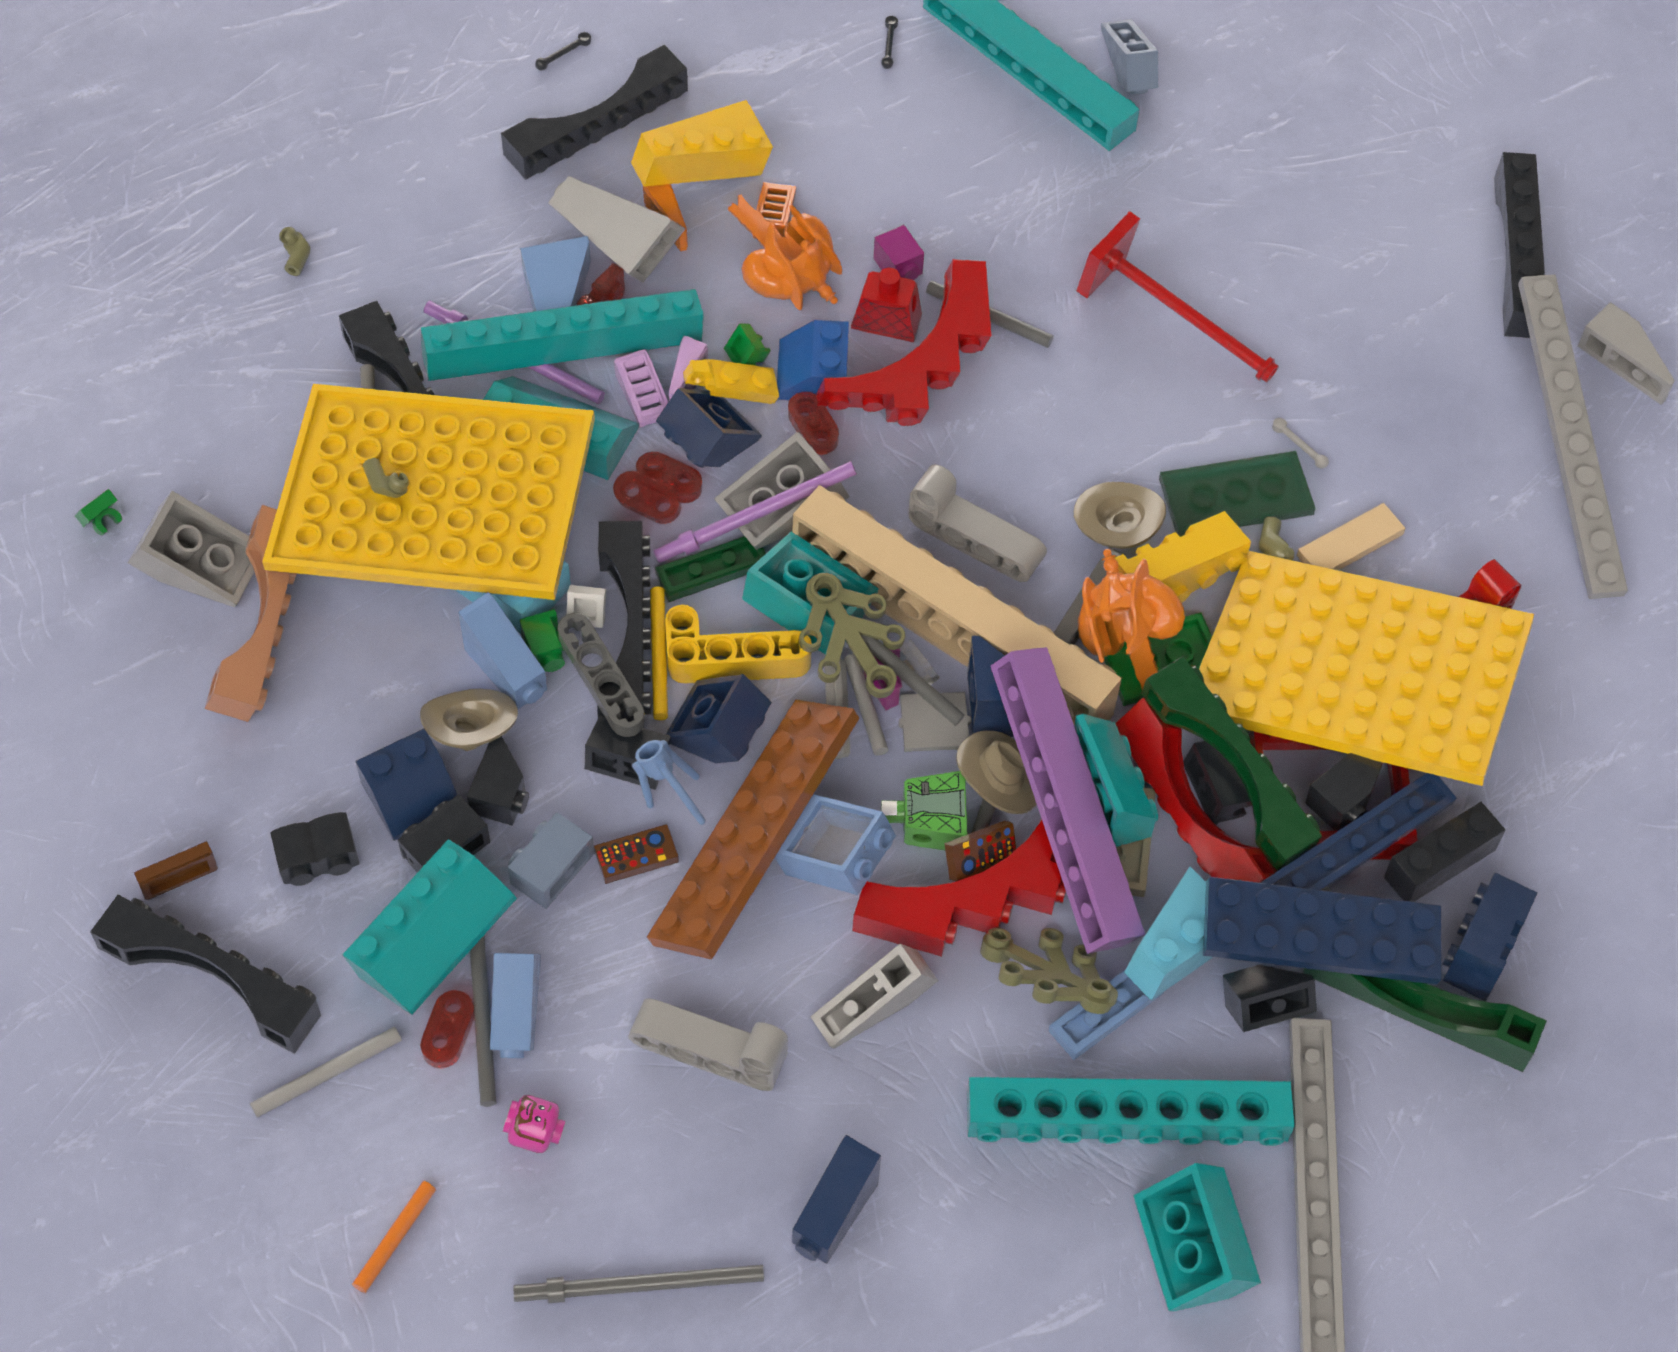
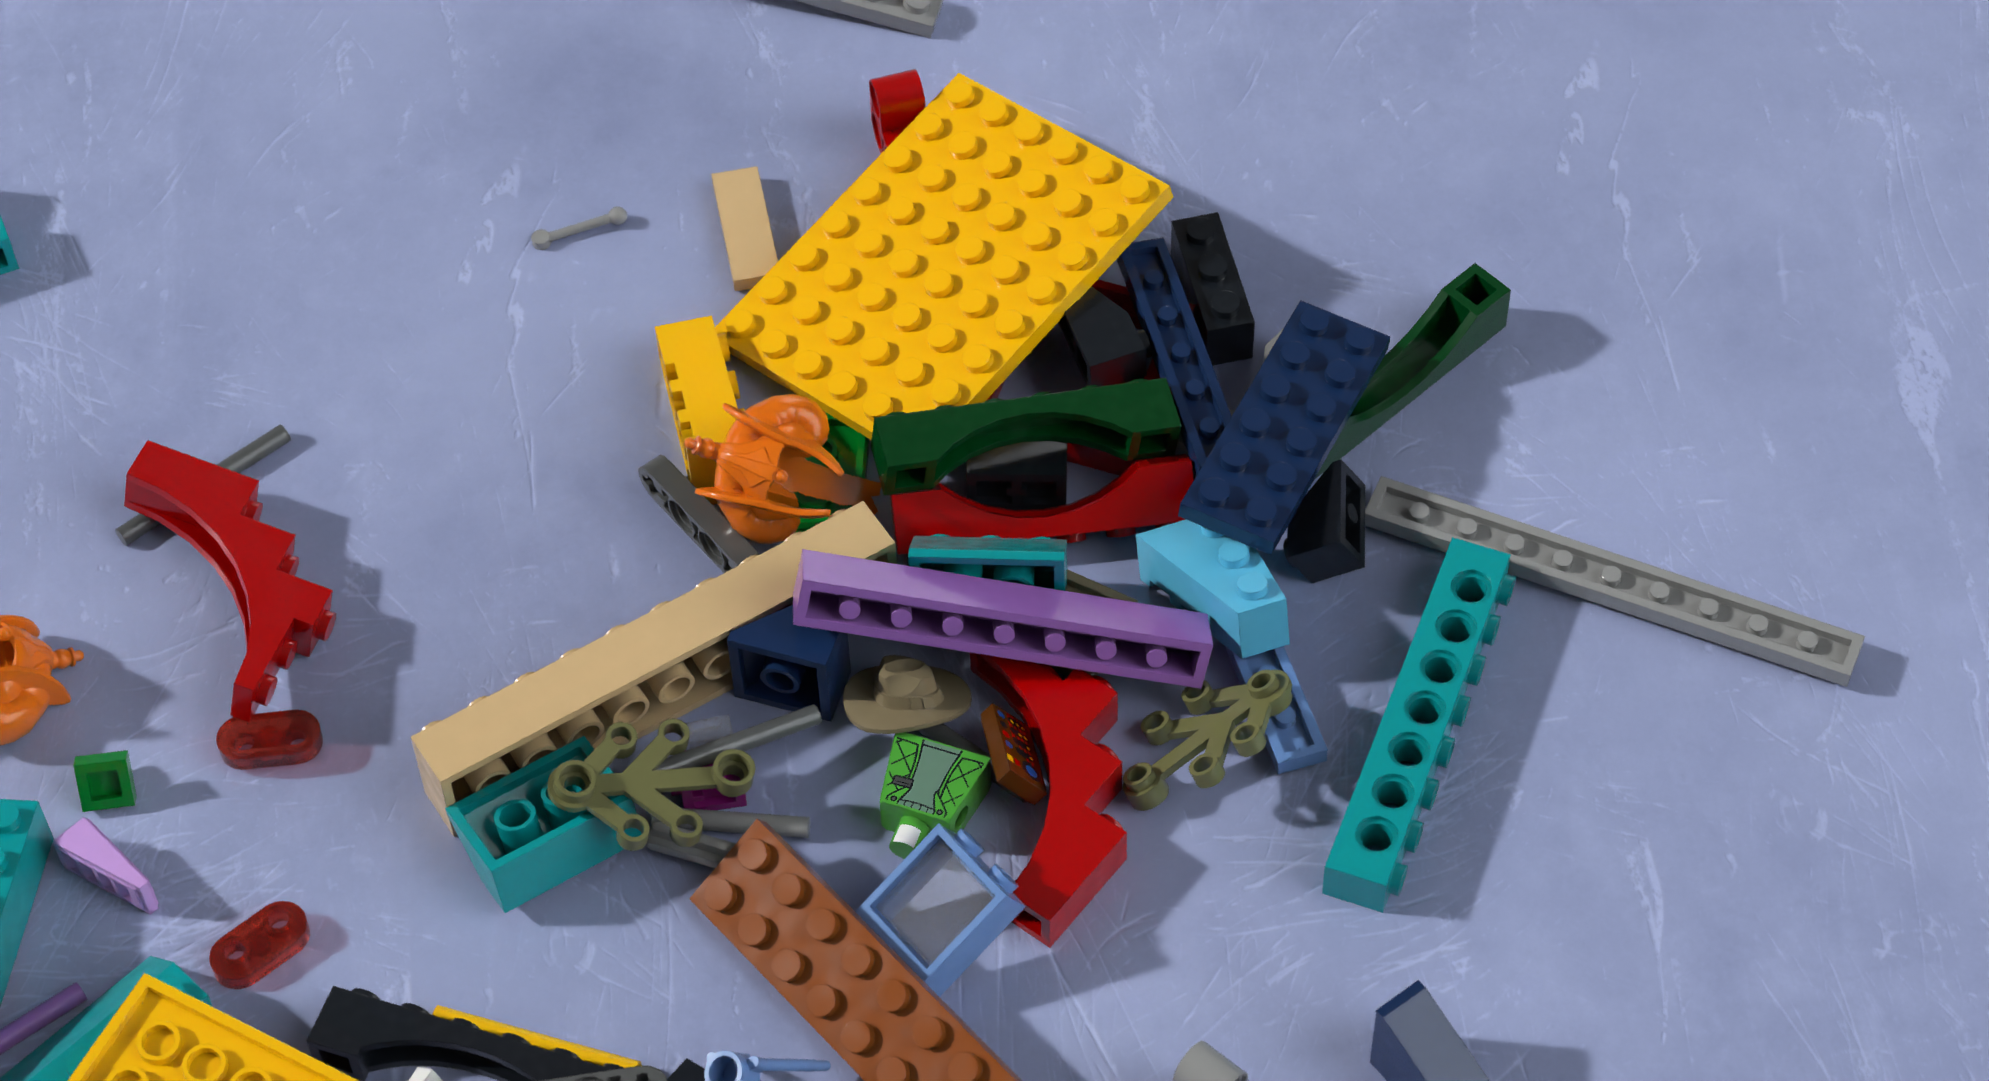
camera: 65 degrees left, 5 degrees down
clear red plate [613,471,682,524] -> none
lavender slope [614,349,668,427] -> none
medium lavender bar [653,461,857,563] -> none
dark green tile [655,536,766,602] -> none
dark blue slope [656,388,762,468] -> none
yellow beam [665,605,812,684] -> none
dark blue slope [666,674,772,764] -> none
yellow hinge [683,359,779,404] -> none
light grey slope [714,432,850,550] -> none
blue slope [777,320,849,401] -> none
light grey slope [810,944,938,1049] -> none
red torso [851,267,922,343] -> none
magenta brick [873,225,924,280] -> none
light grey piece [899,692,971,752] -> none
light grey beam [908,464,1047,582] -> none
dark tan hat [1073,482,1166,549] -> none
red tile [1077,211,1279,383] -> none
teal slope [1133,1163,1261,1312] -> none
clear green tile [1159,451,1316,537] -> none
olive arm [1259,517,1295,560] -> none
dark blue wedge [1442,872,1538,1001] -> none

